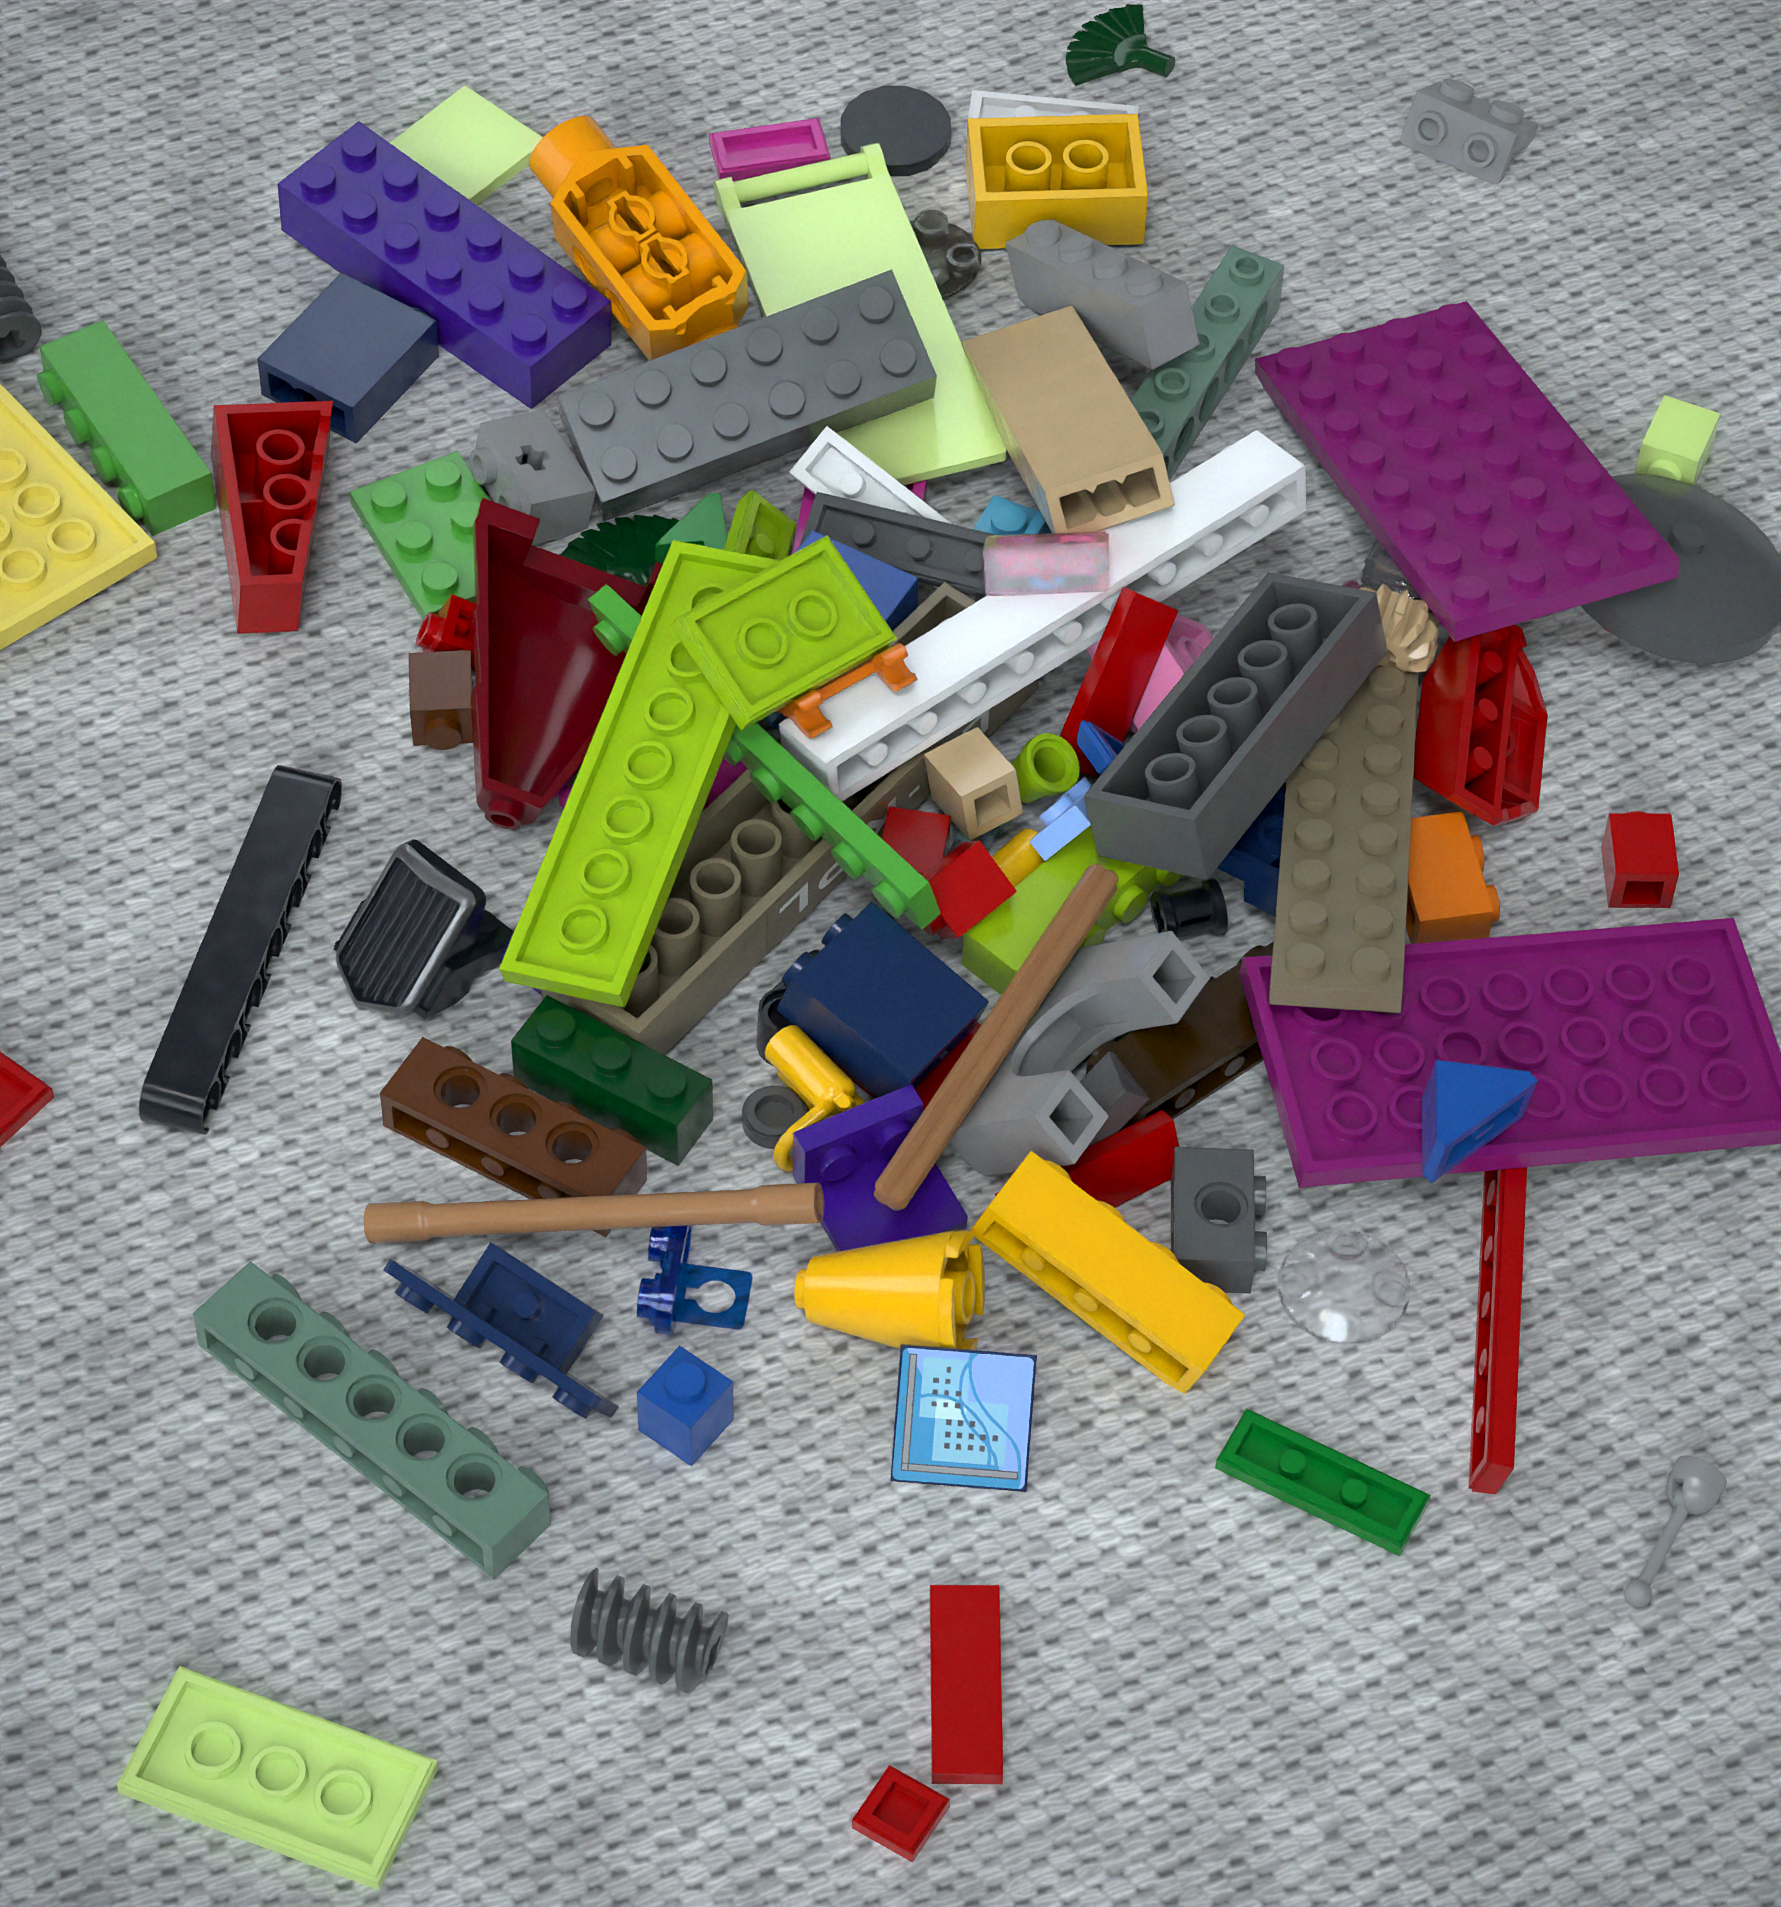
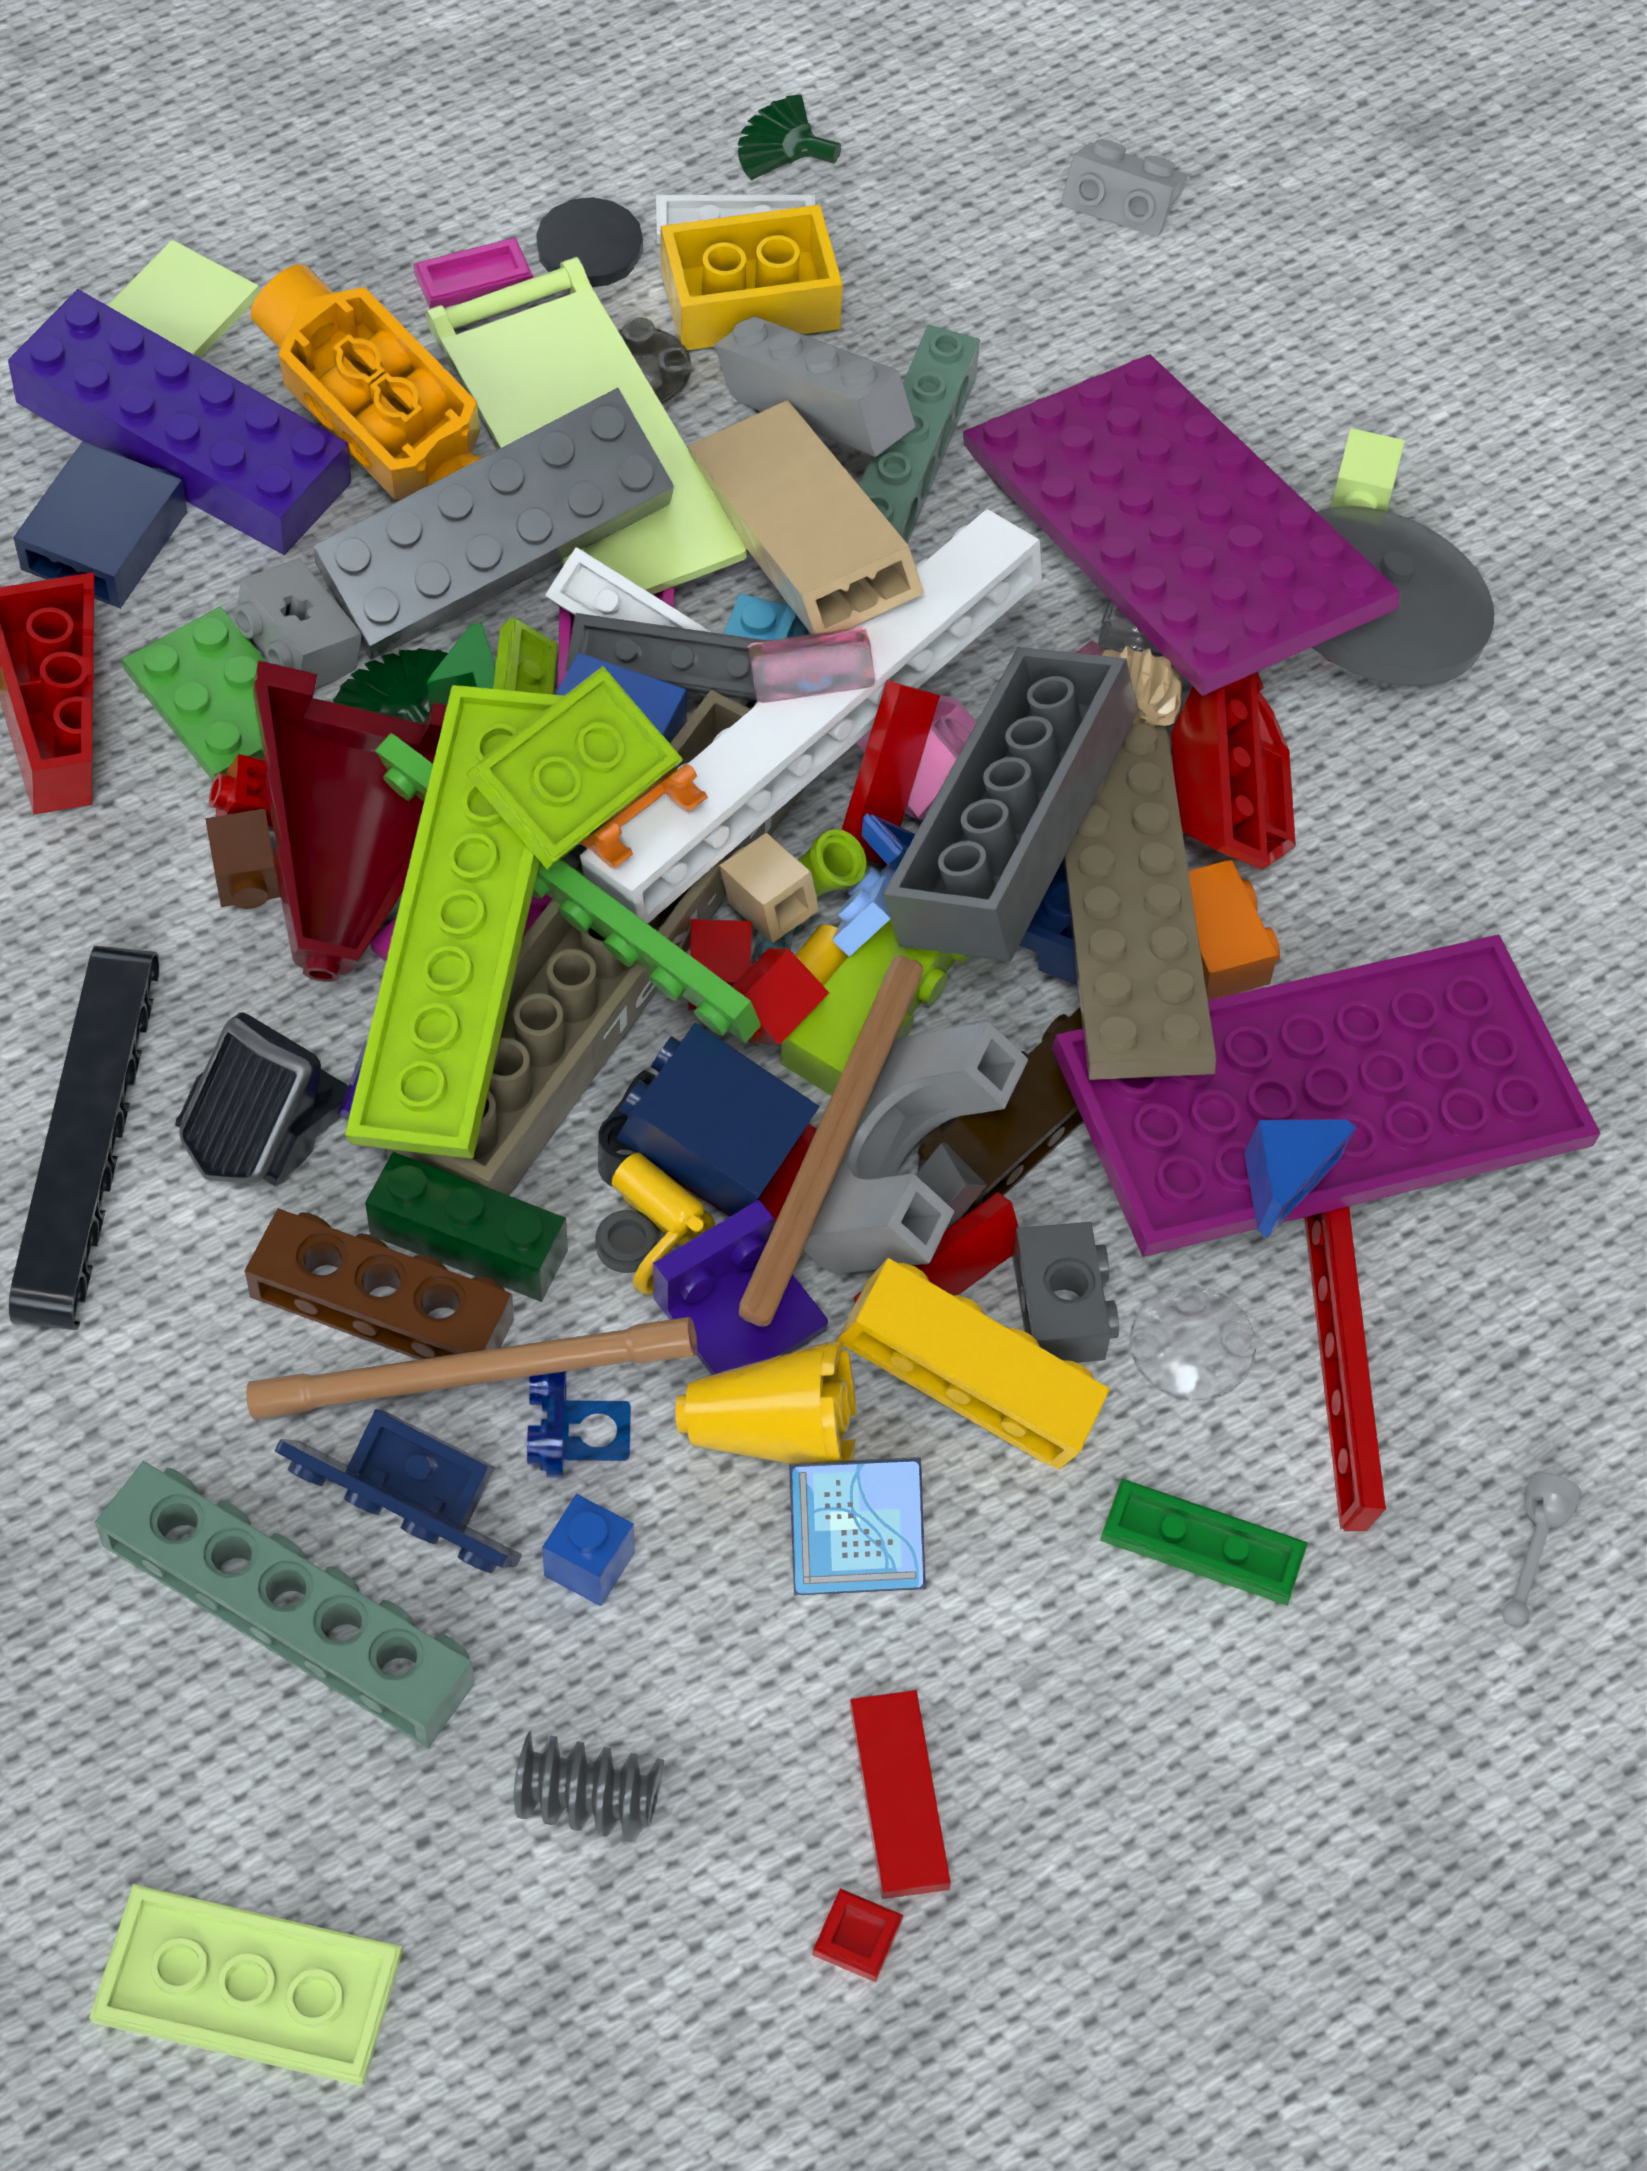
camera: 10 degrees left, 5 degrees up
black bush [1150,878,1228,937] -> none
red brick [1601,811,1679,908] -> none

